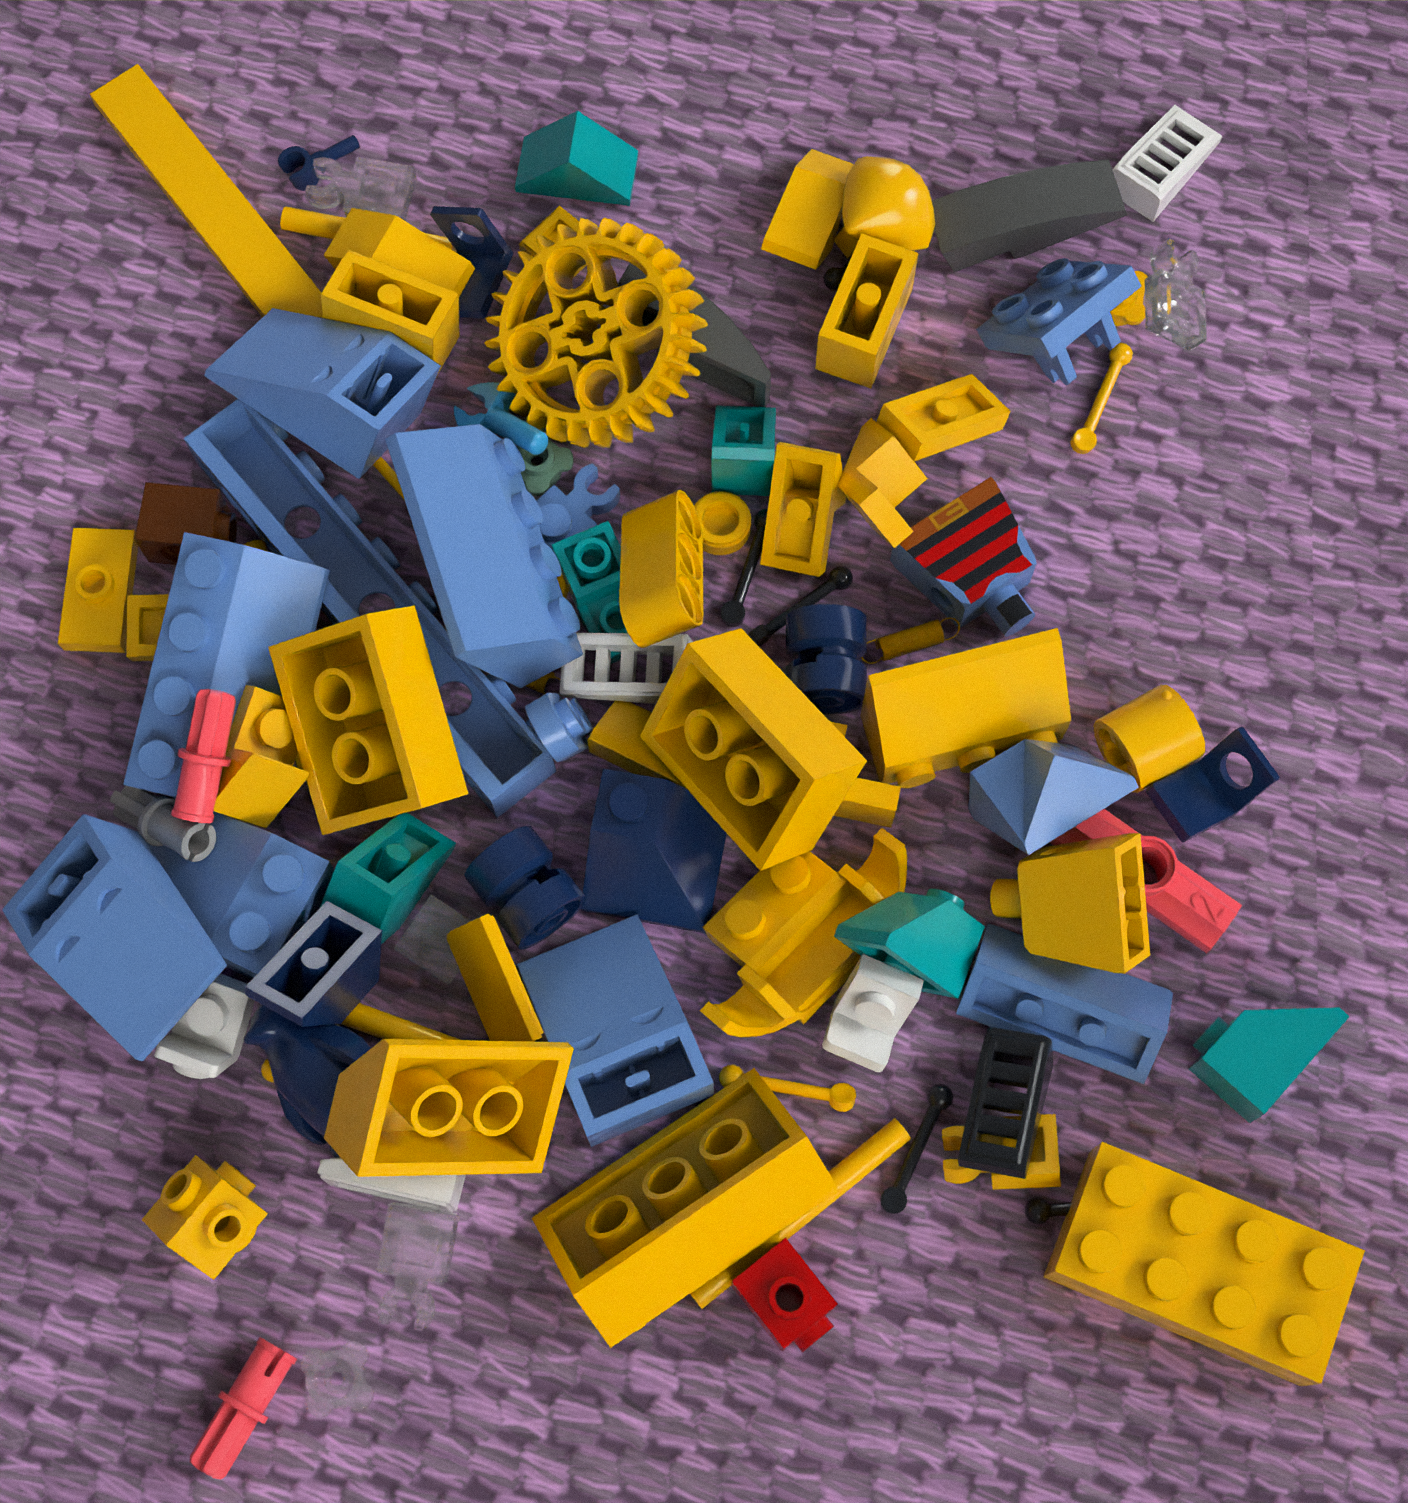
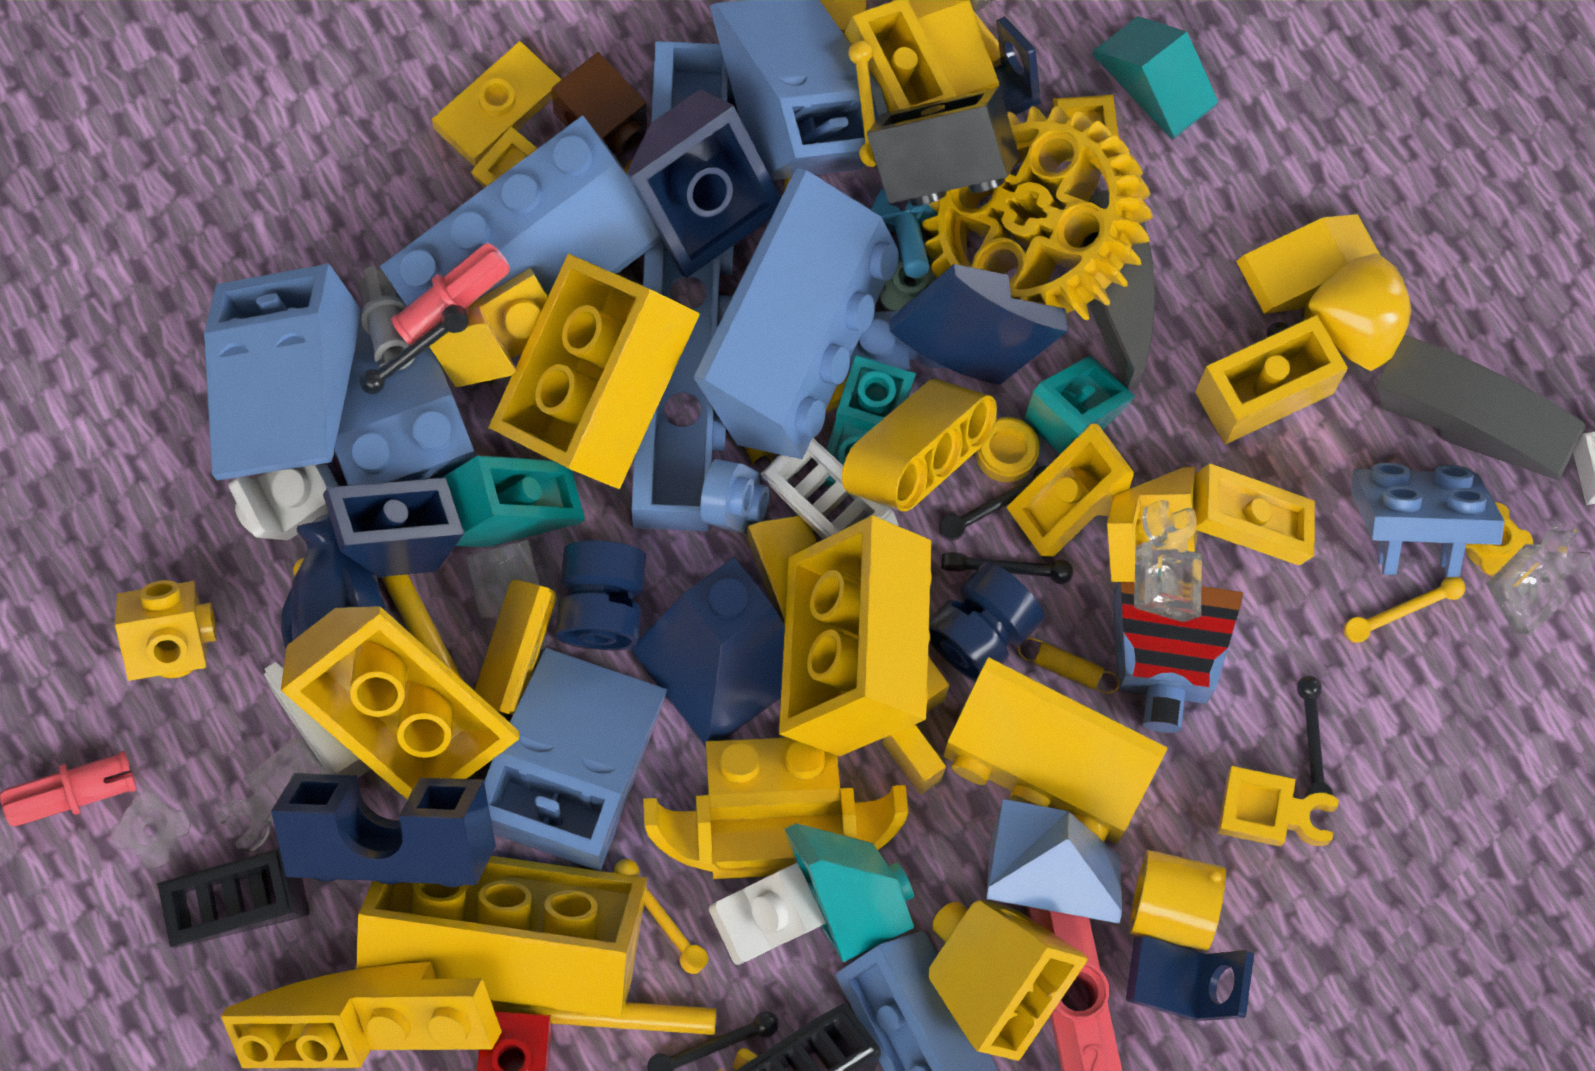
camera: 35 degrees right, 0 degrees up
none -> black slope [157,848,309,948]
none -> yellow slope [220,962,502,1068]
none -> dark blue arch [271,773,496,887]
none -> black hinge [360,305,469,394]
none -> dark blue slope [626,89,781,278]
none -> yellow hinge [848,40,877,167]
none -> black brick [867,87,1020,206]
none -> dark blue slope [889,264,1068,385]
none -> clear plate [1134,500,1202,622]
none -> yellow plate [1217,766,1339,847]
none -> black hinge [1297,675,1333,797]

